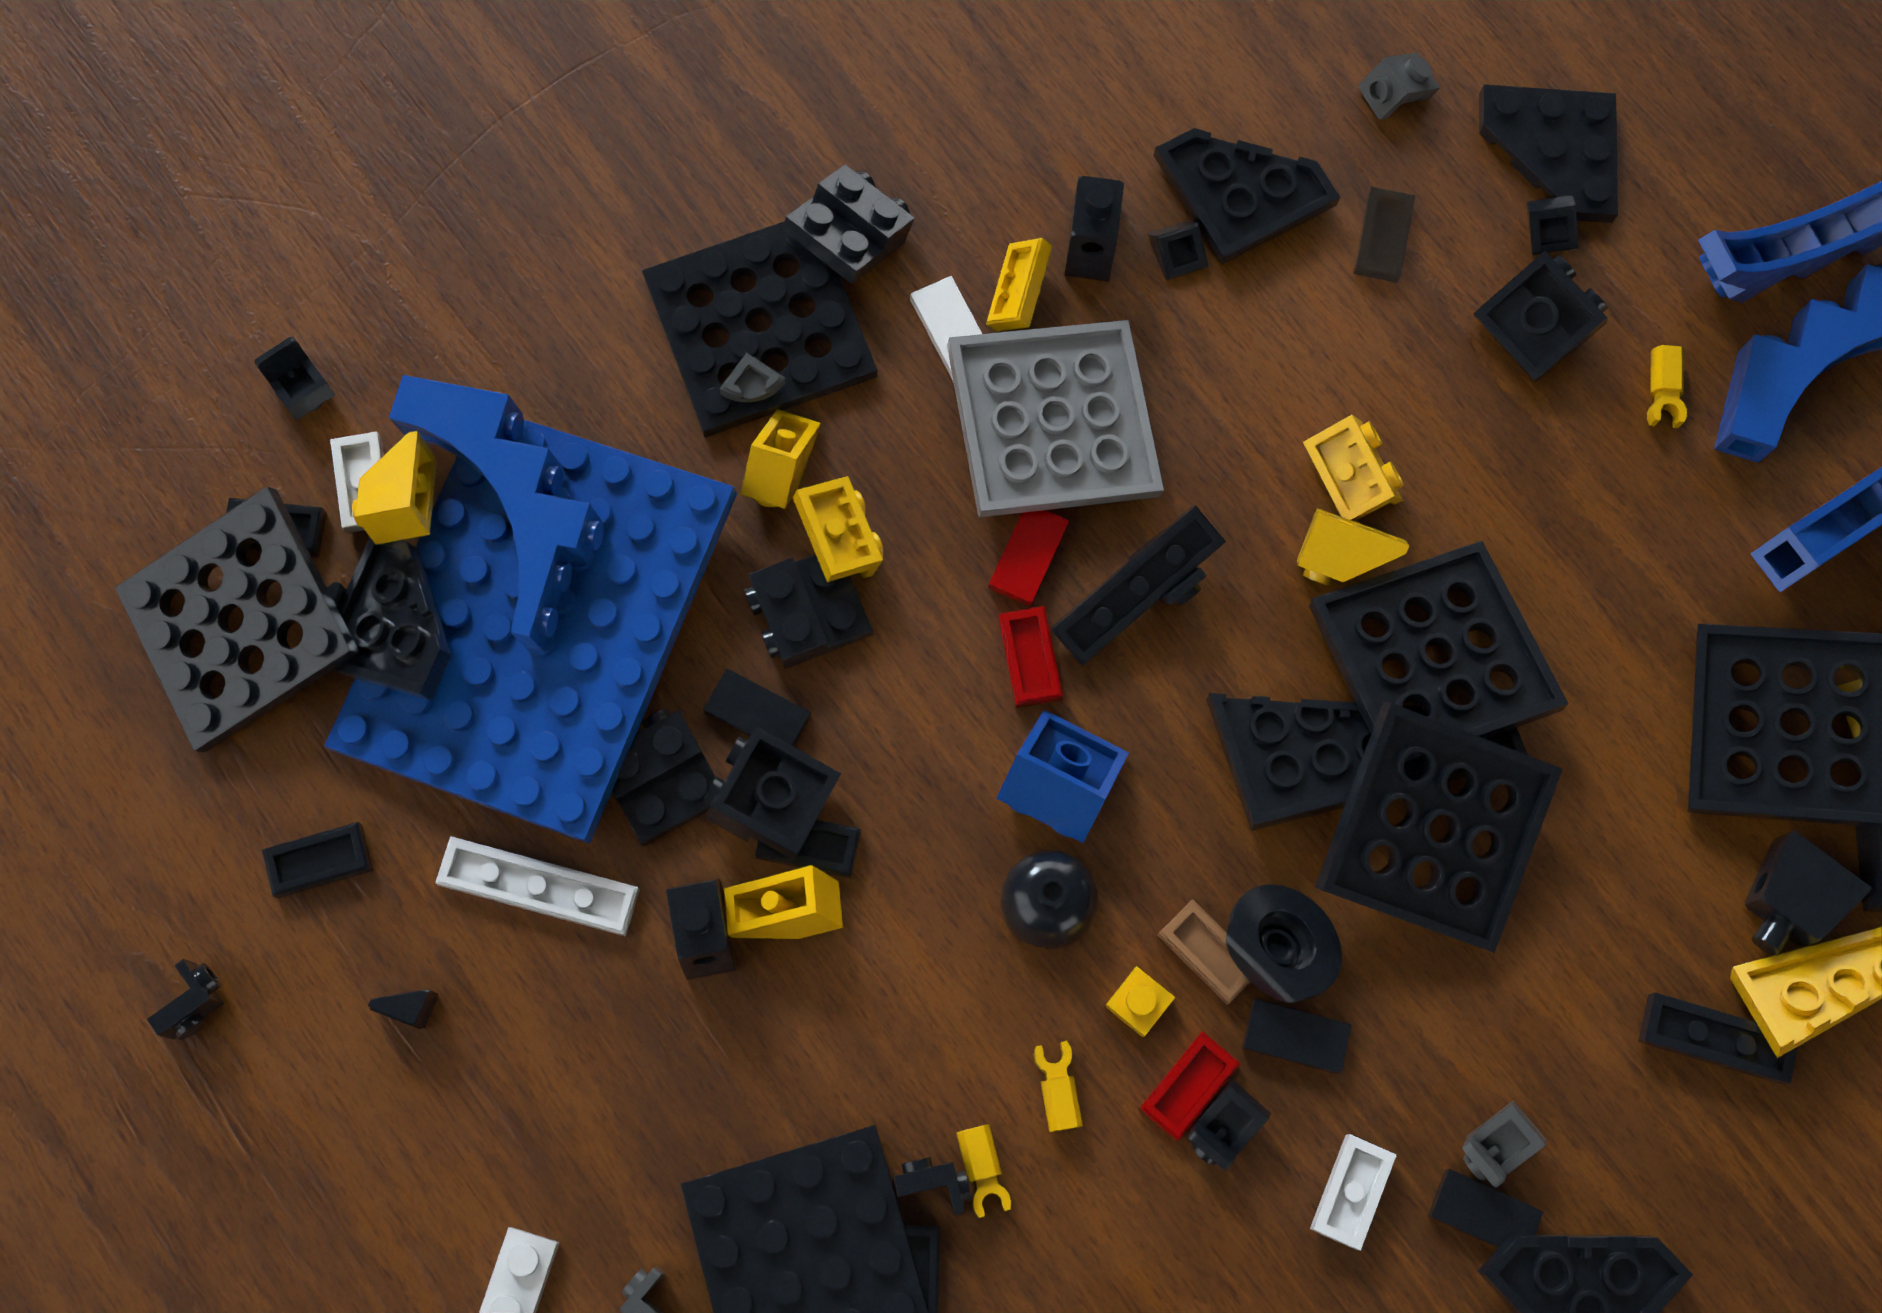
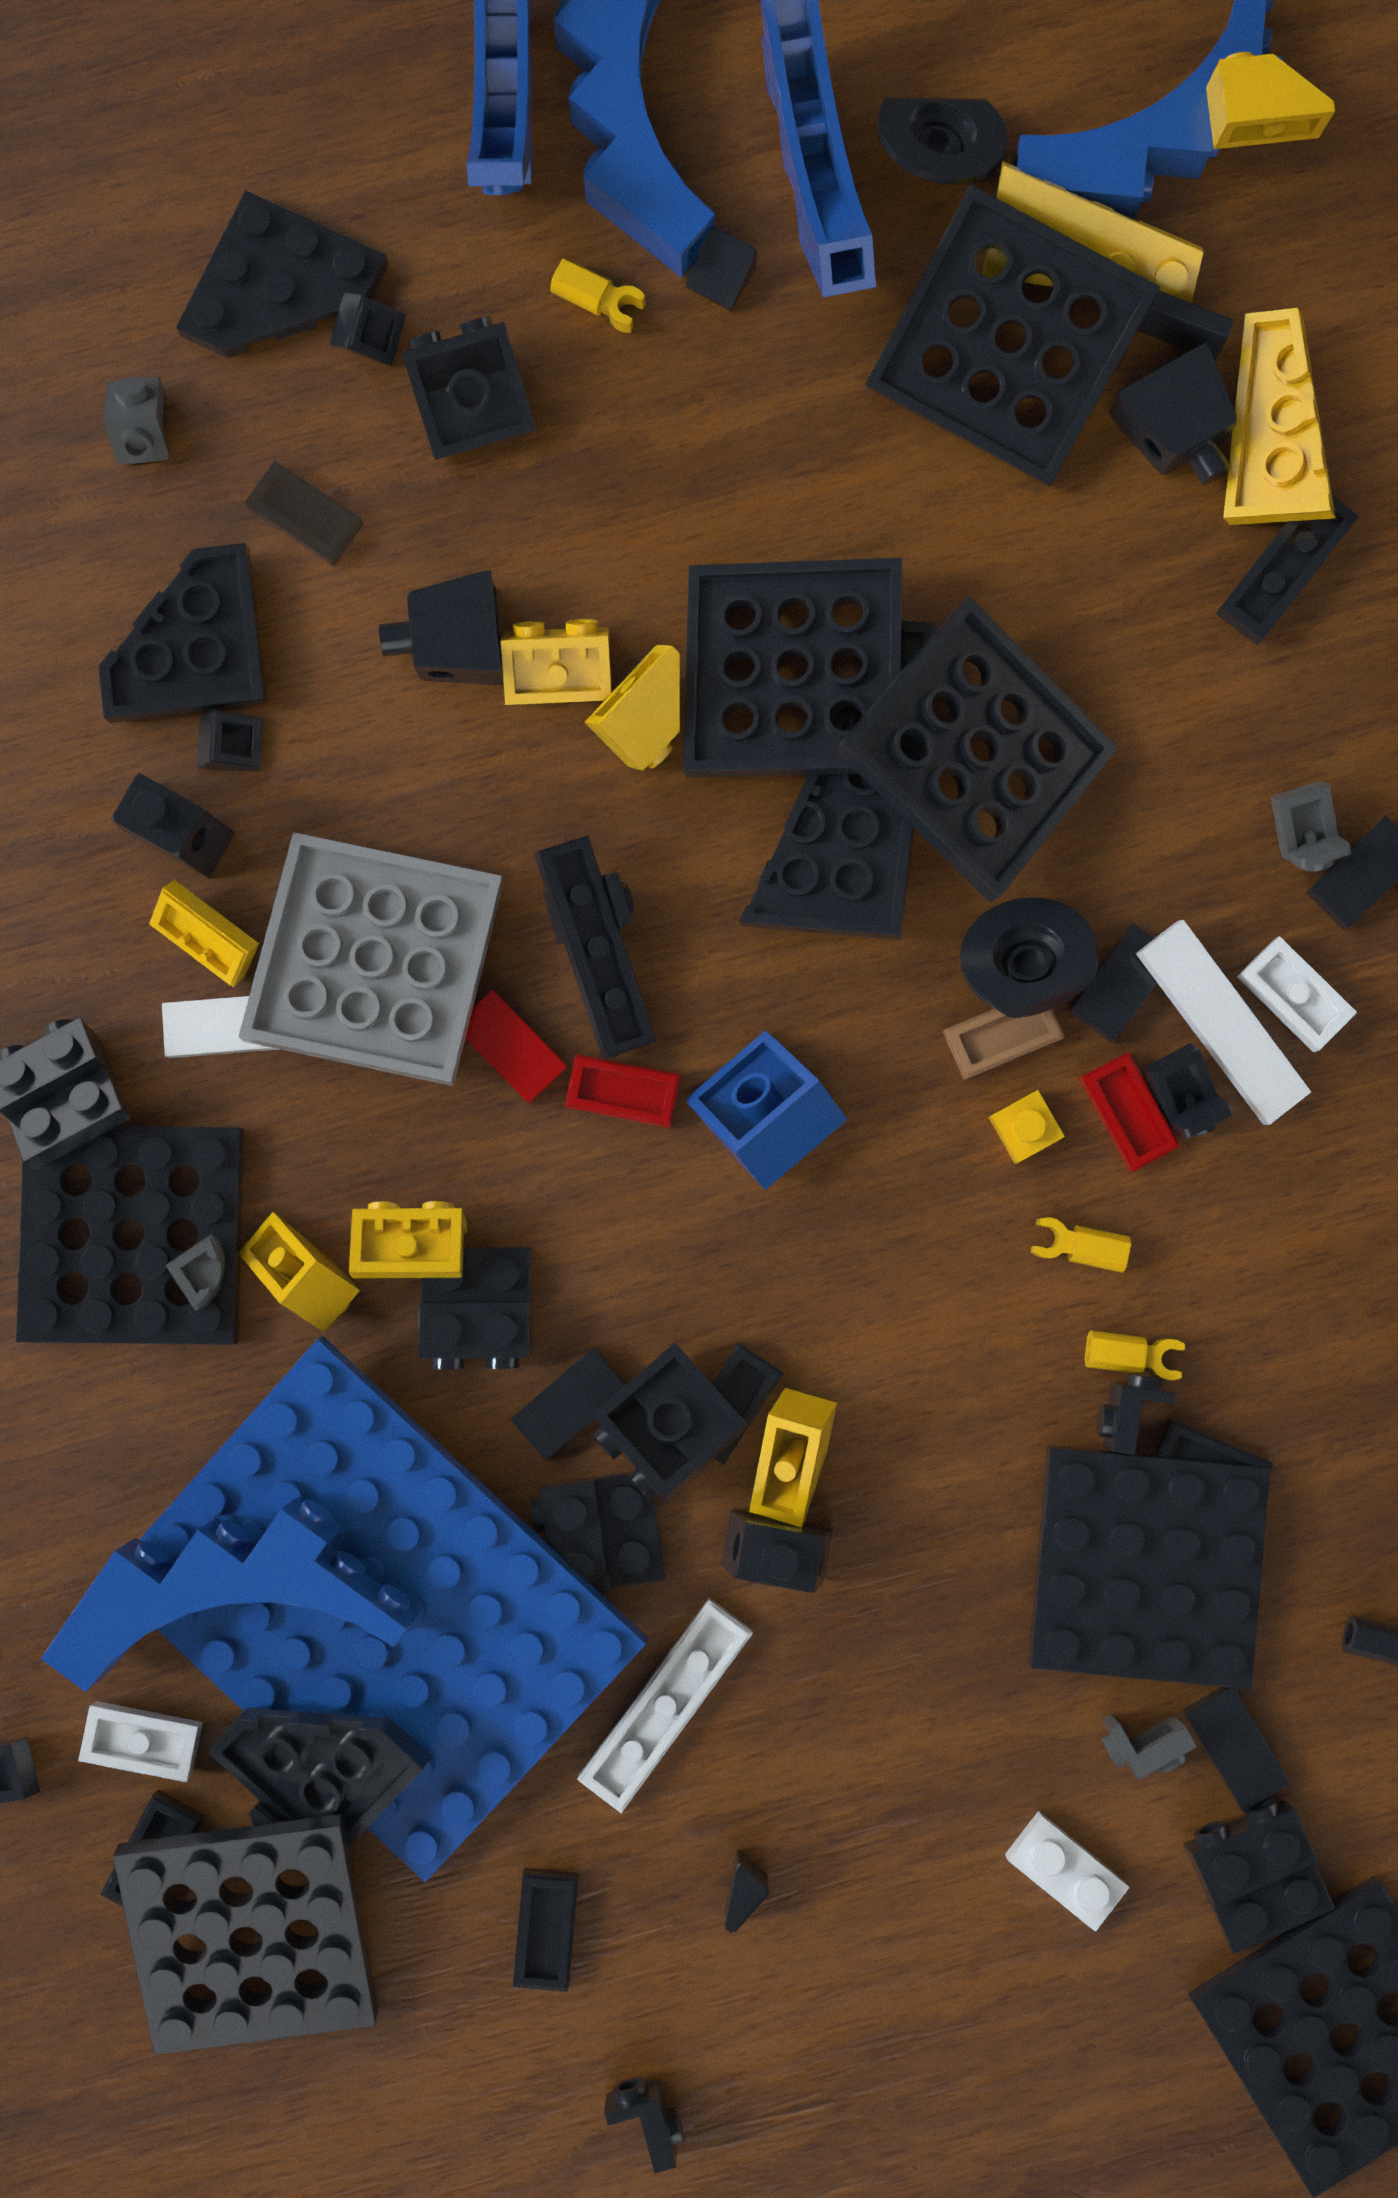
camera: 60 degrees left, 10 degrees up
yellow slope [352,431,437,545] -> none
black cylinder [1000,850,1098,949] -> none
none -> black torso [379,570,504,685]
none -> black slope [686,227,757,311]
none -> white tile [1135,920,1311,1125]

